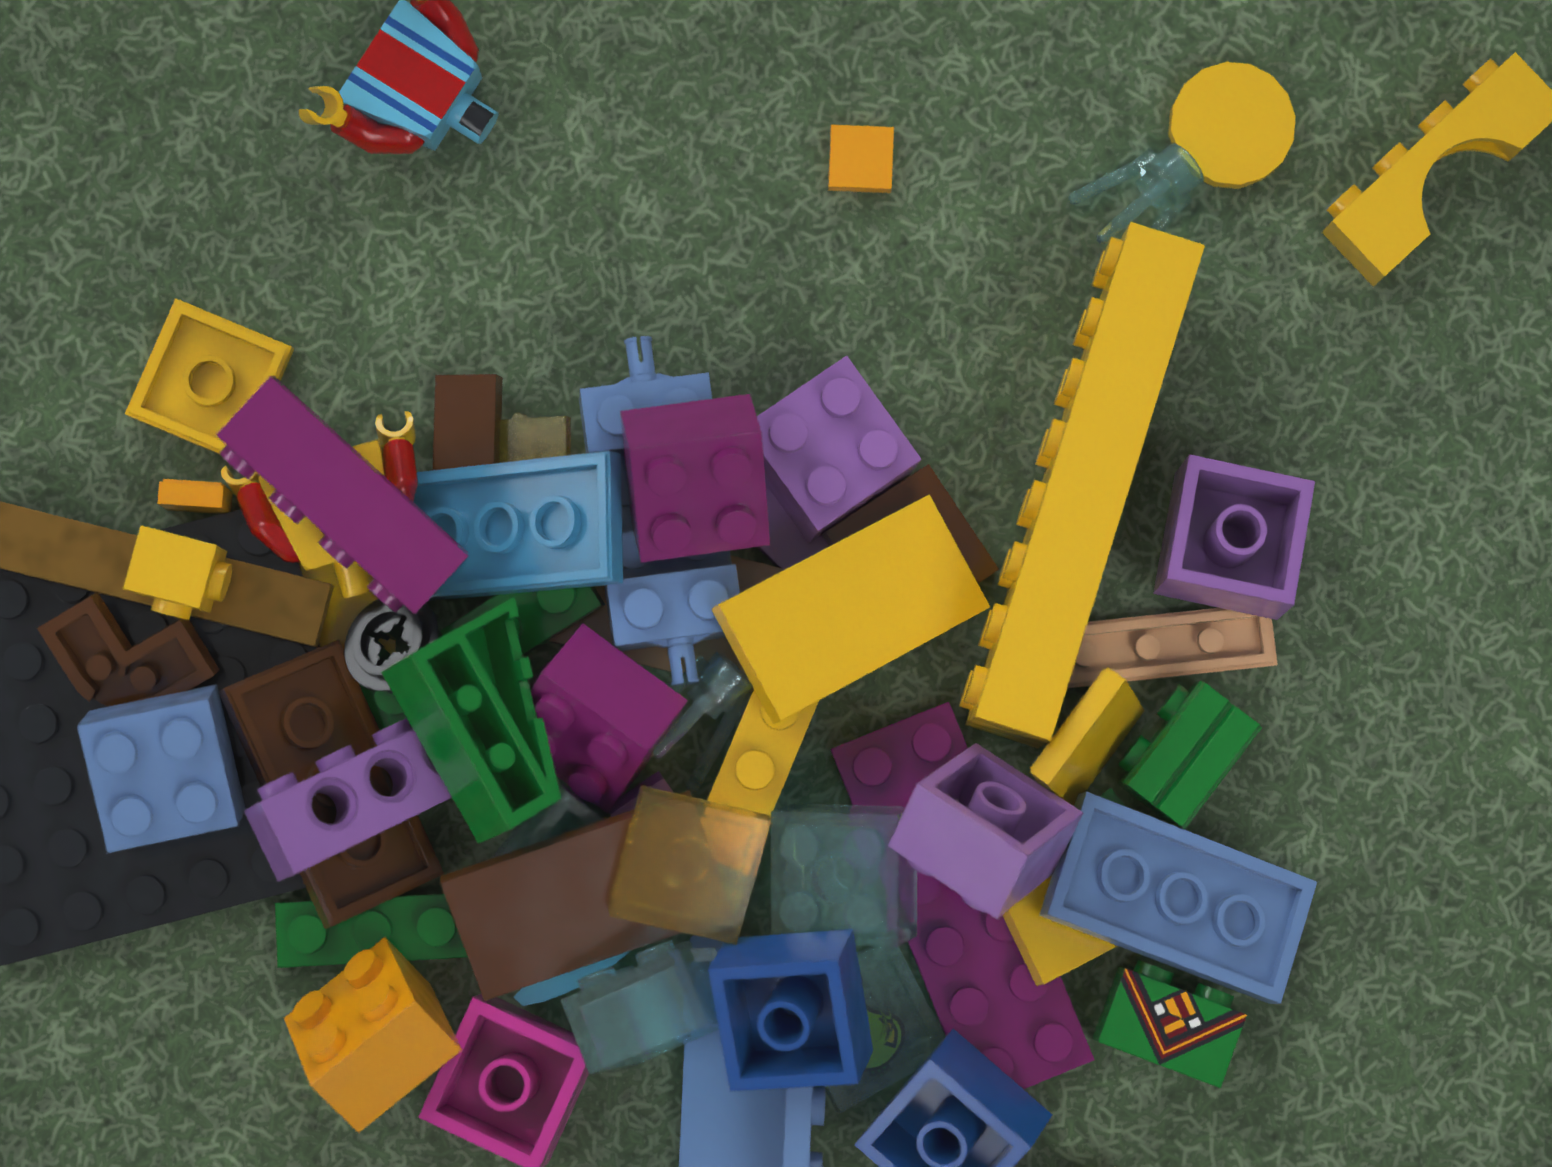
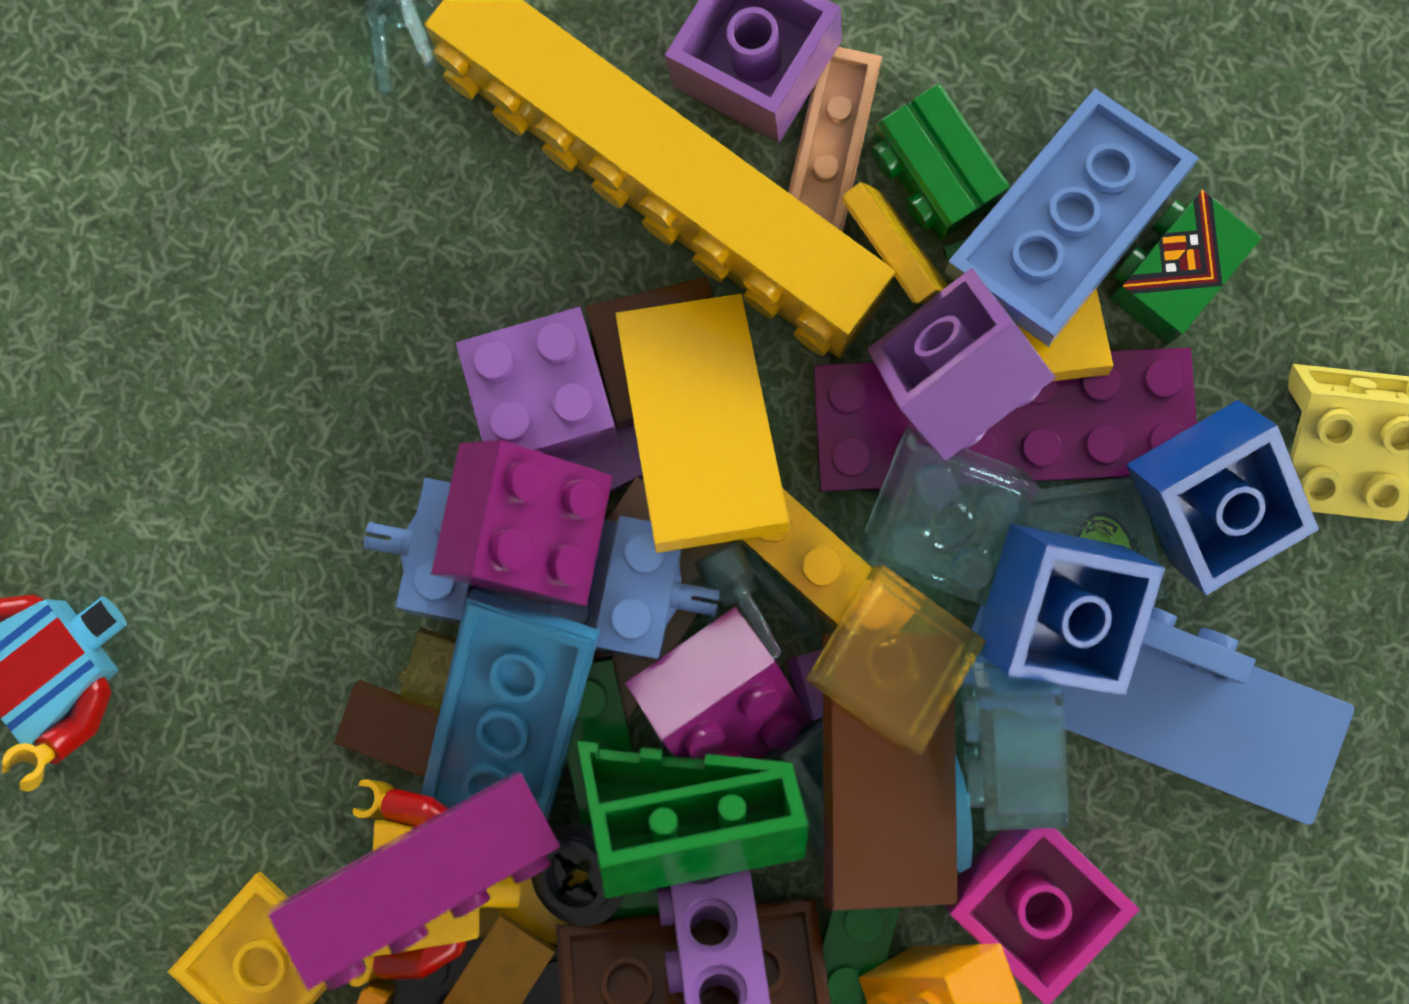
camera: 65 degrees left, 0 degrees up
light orange tile [828,125,894,193] -> none

